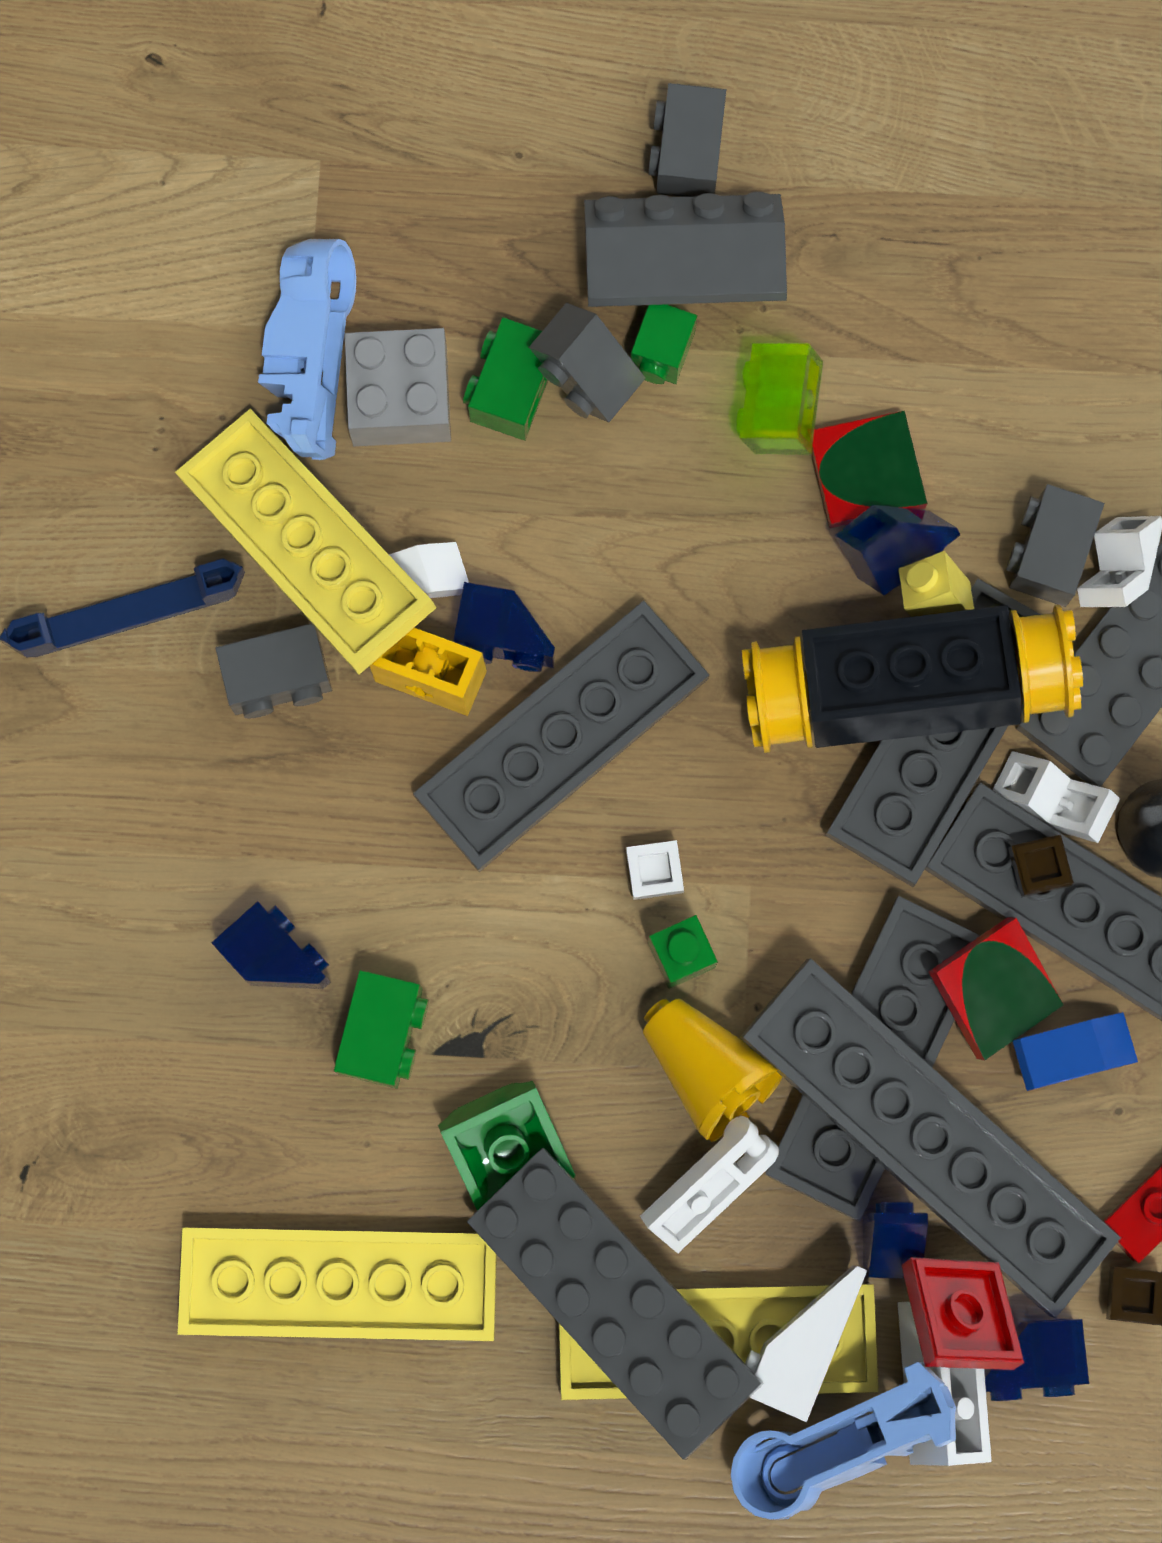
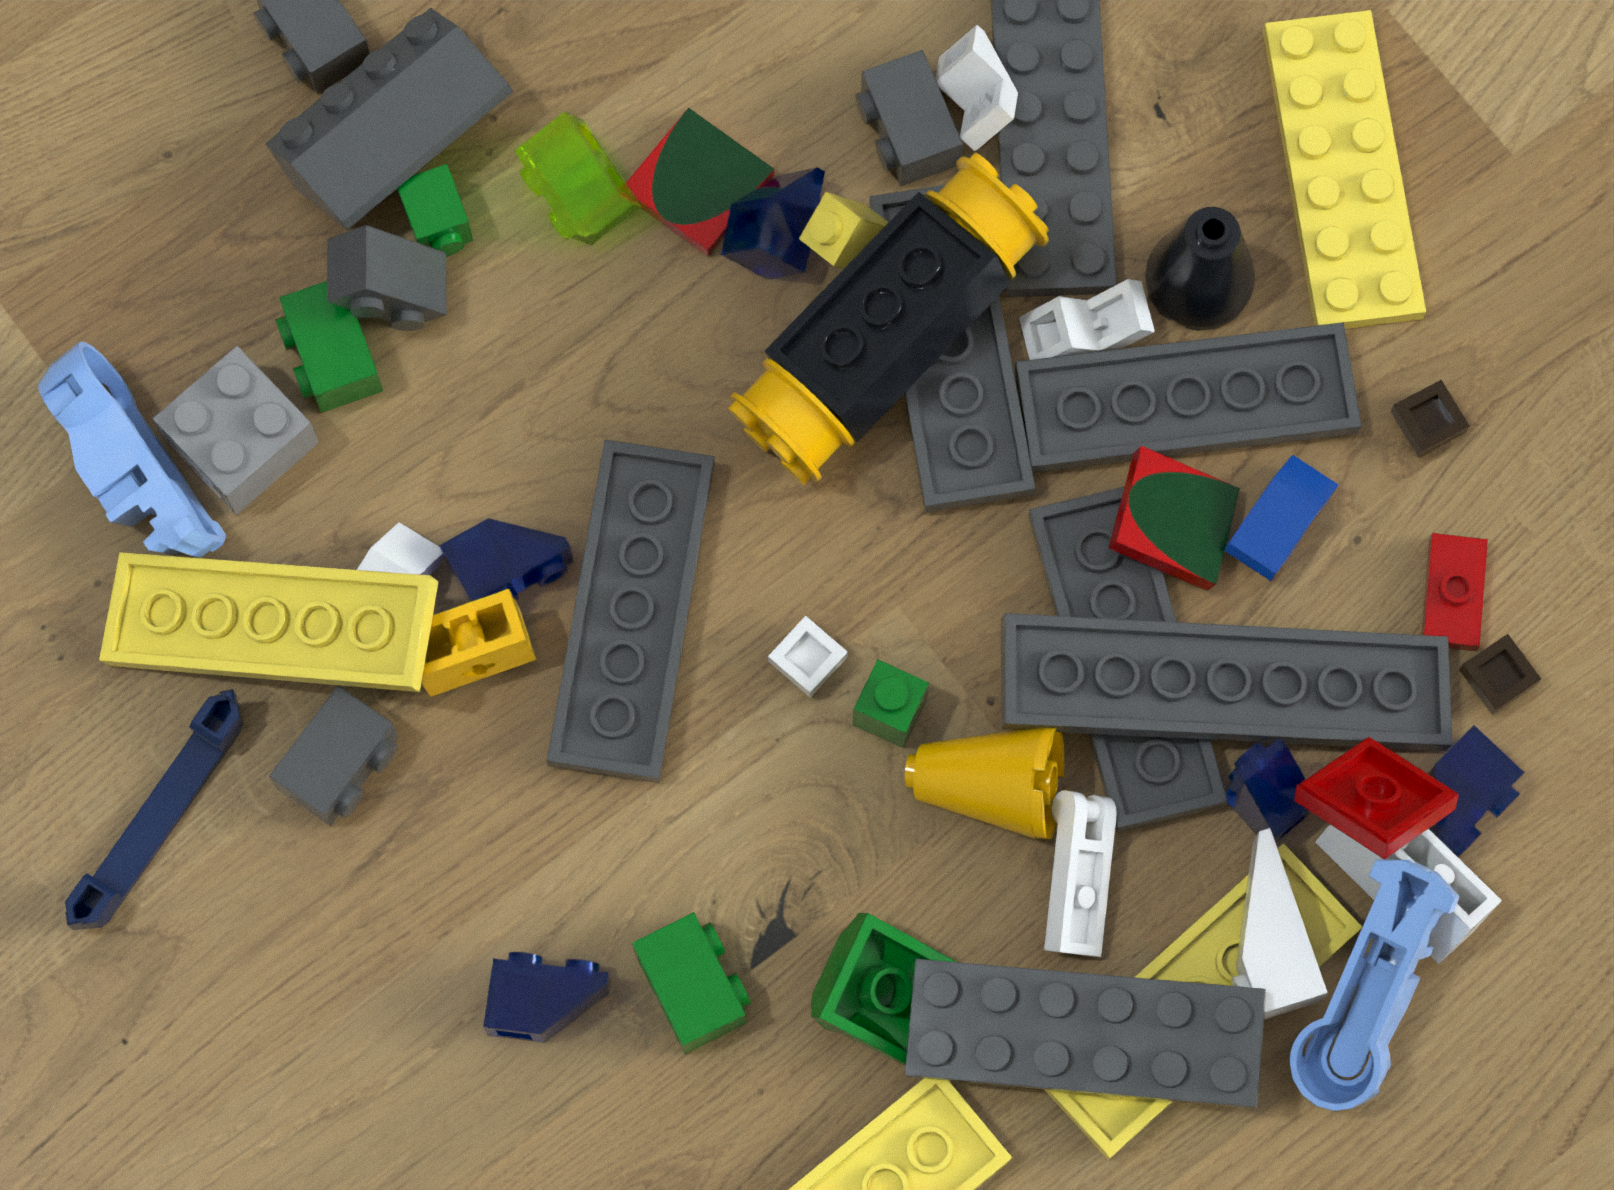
camera: 40 degrees left, 5 degrees down
dark brown tile [1008,834,1074,898] -> none

